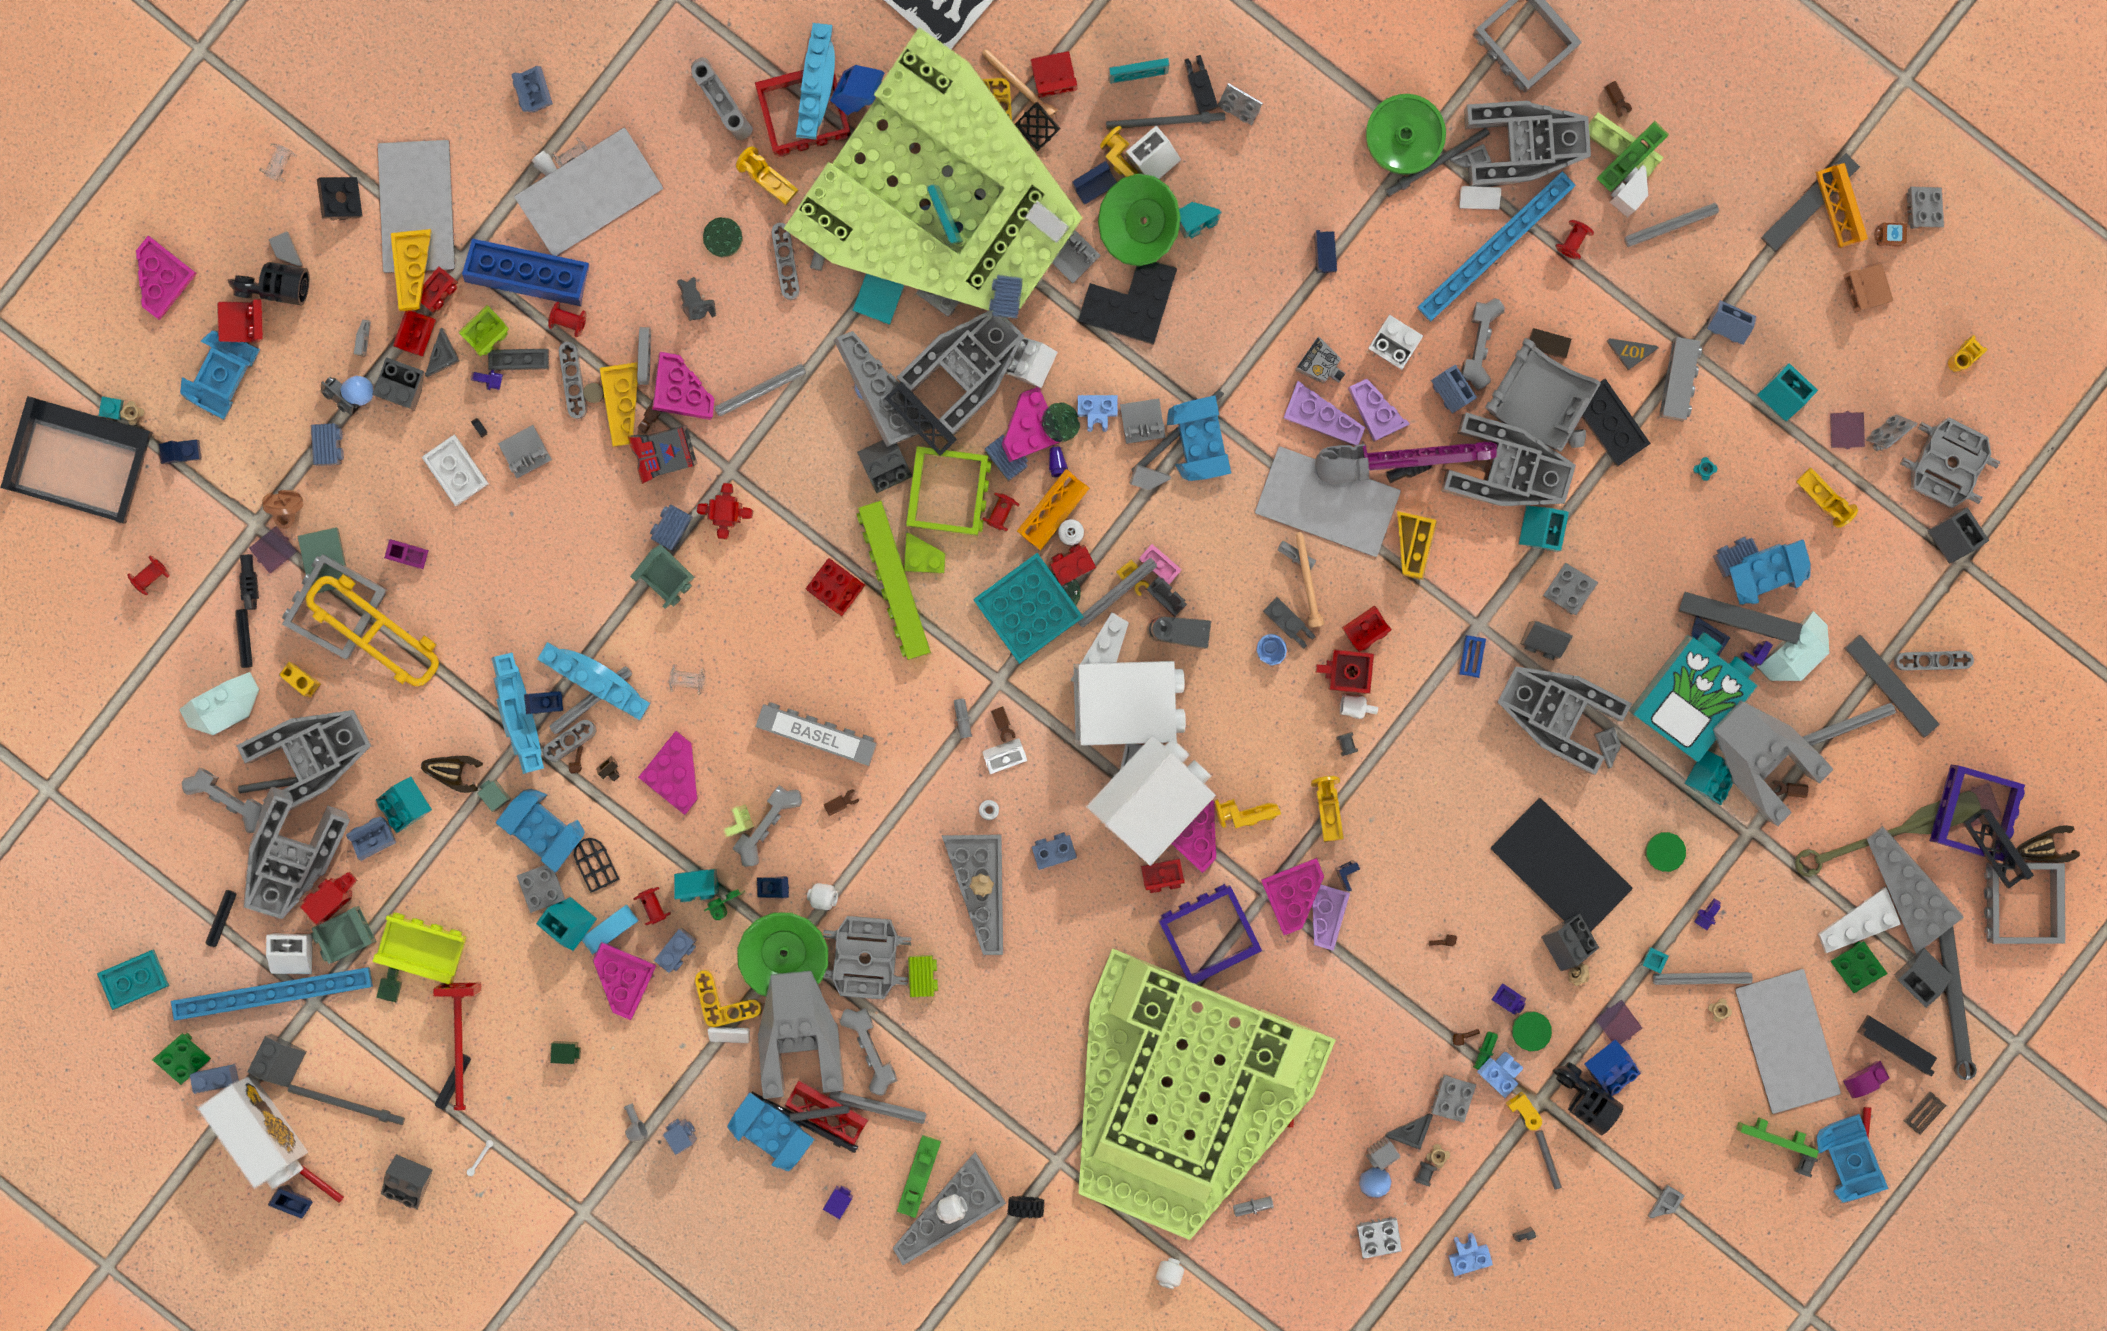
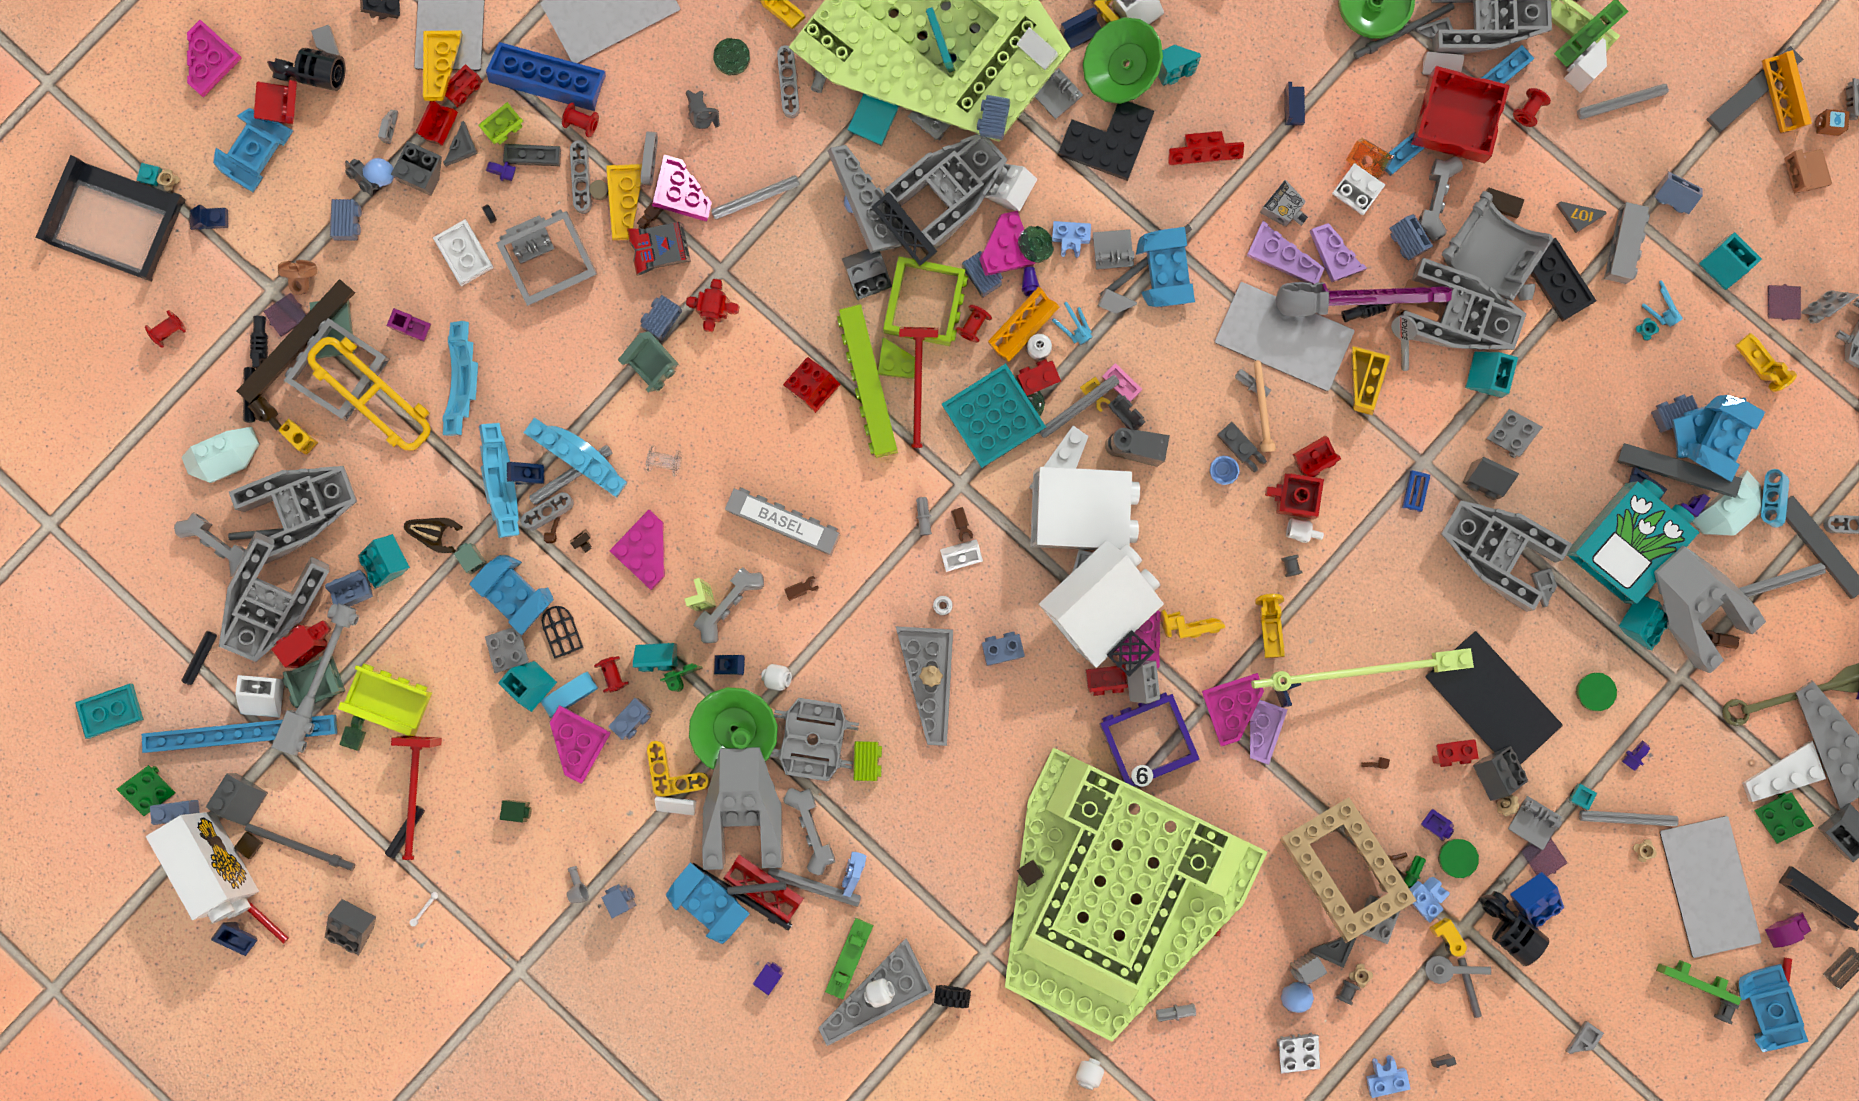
camera: 15 degrees right, 5 degrees down
none -> dark brown tile [234,832,263,859]
none -> dark brown tile [236,279,356,404]
none -> dark brown piece [248,397,282,431]
none -> light grey bar [272,603,359,755]
none -> medium azure piece [442,321,478,436]
none -> light grey window [496,209,597,306]
none -> bright green tile [731,728,751,749]
none -> light blue plate [842,852,867,897]
none -> red tile [899,327,939,448]
none -> dark brown tile [1017,859,1044,887]
none -> medium azure plant [1052,302,1093,345]
none -> black window [1107,630,1154,677]
none -> light grey hinge [1126,660,1160,704]
none -> white sticker [1131,765,1153,787]
none -> red bracket [1168,131,1244,165]
none -> yellowish green bar [1251,648,1474,691]
none -> tan brick [1280,797,1417,943]
none -> clear orange brick [1346,138,1394,179]
none -> light grey piece [1391,315,1418,371]
none -> red tile [1412,66,1510,164]
none -> light grey piece [1425,955,1491,984]
none -> red bracket [1432,739,1479,767]
none -> light grey hinge [1508,796,1562,850]
none -> medium azure plant [1642,280,1683,327]
none -> dark azure piece [1687,395,1765,482]
none -> medium azure beam [1761,469,1789,528]

